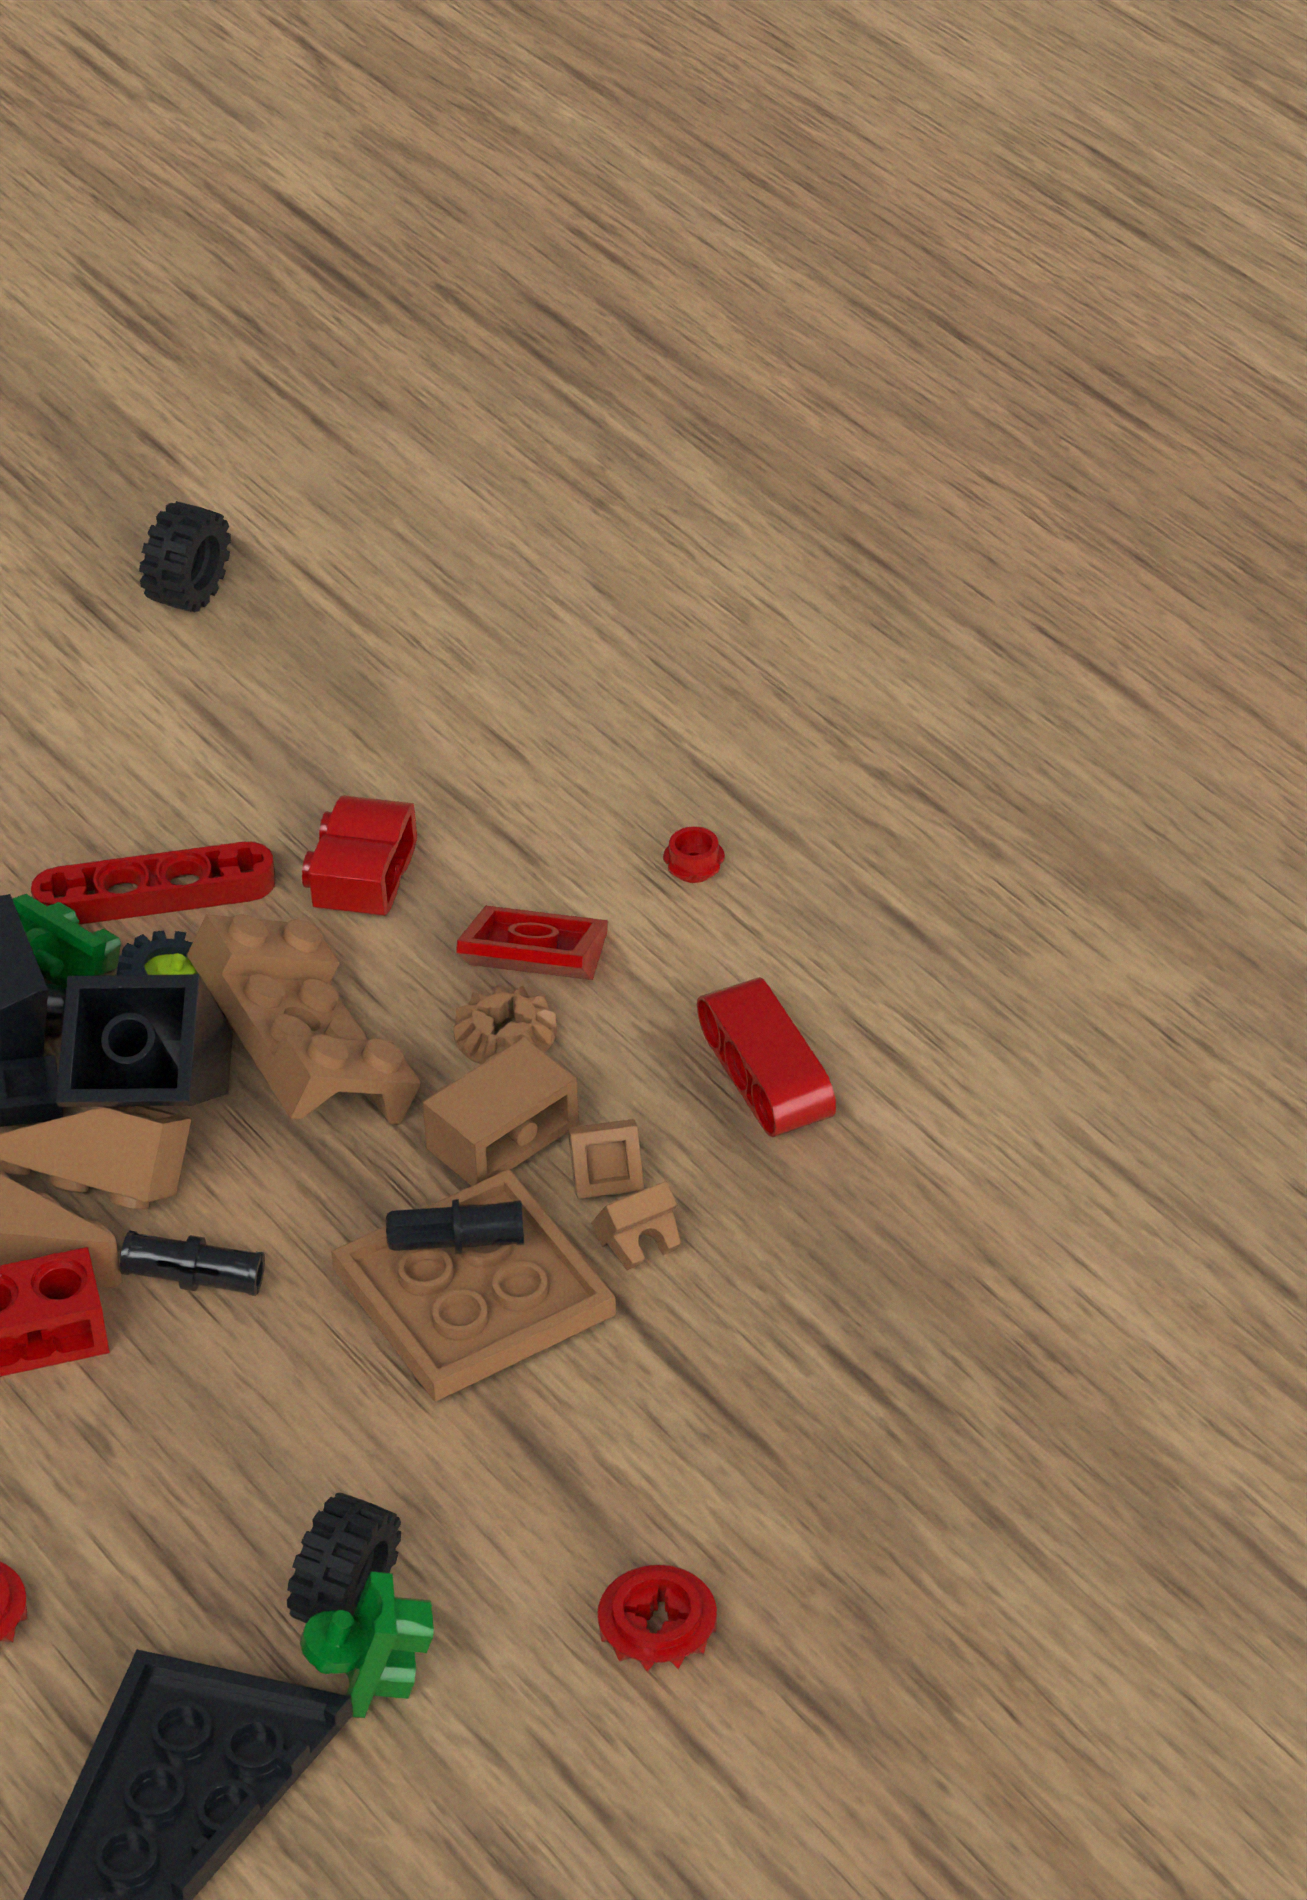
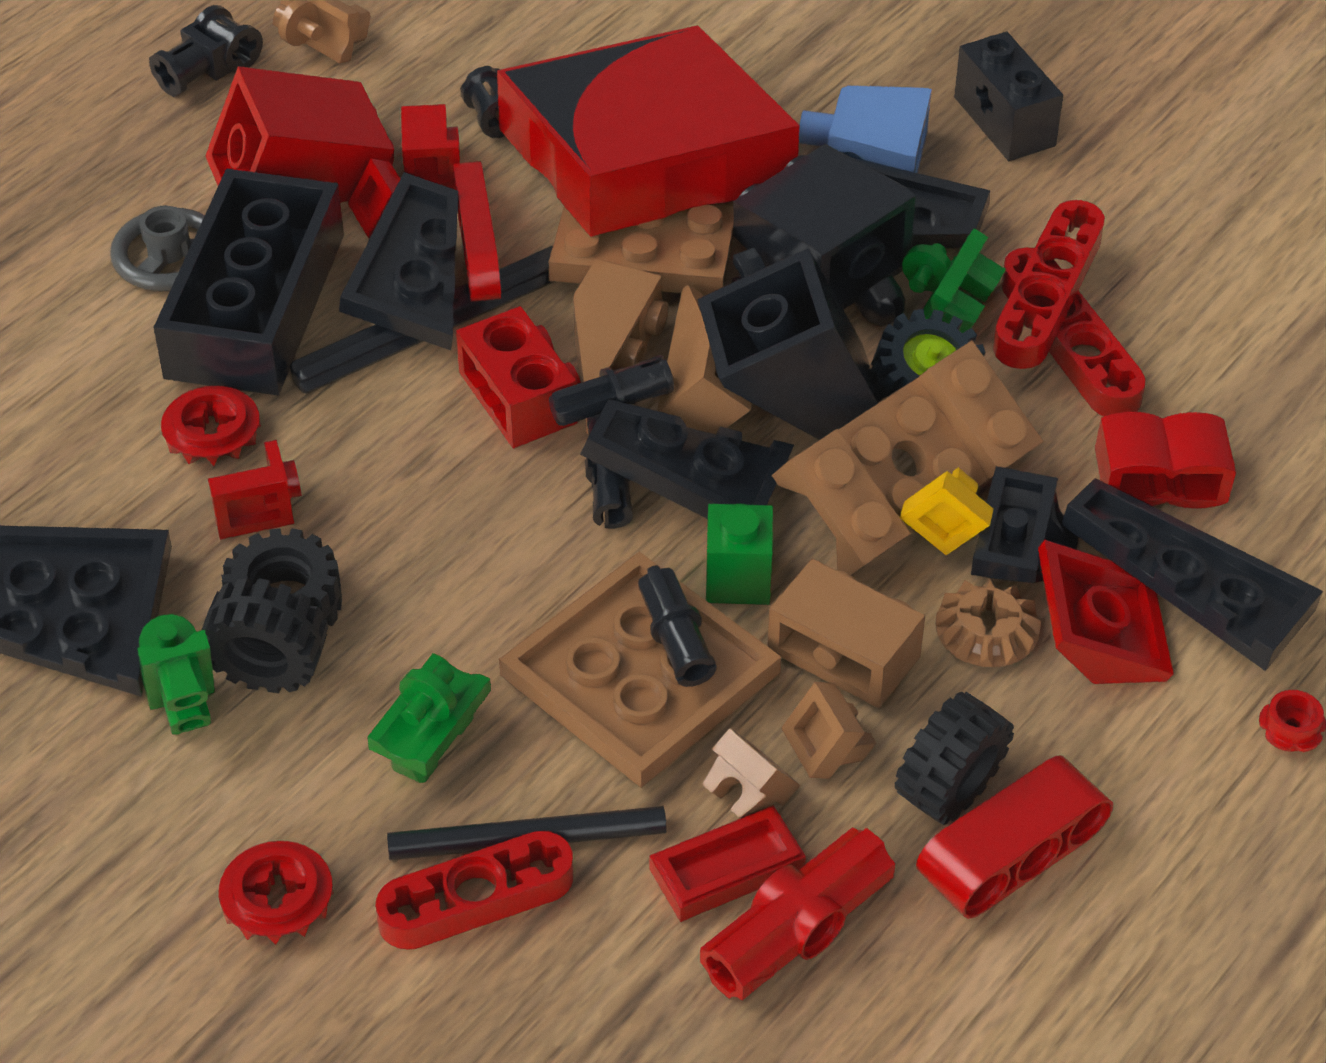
camera: 75 degrees right, 5 degrees up
none -> red bracket [208,440,302,540]
none -> black tyre [221,528,342,627]
none -> green hips [367,653,491,783]
none -> red beam [375,831,574,950]
none -> black bar [387,806,667,860]
none -> black axle [549,355,674,426]
none -> black wing [580,399,794,519]
none -> red tile [649,805,806,922]
none -> red piece [700,827,896,1001]
none -> green brick [706,504,773,605]
none -> black tyre [894,692,1014,825]
none -> yellow tile [900,467,994,555]
none -> black slope [971,466,1079,583]
none -> red beam [993,200,1105,369]
none -> black wing [1061,478,1323,671]

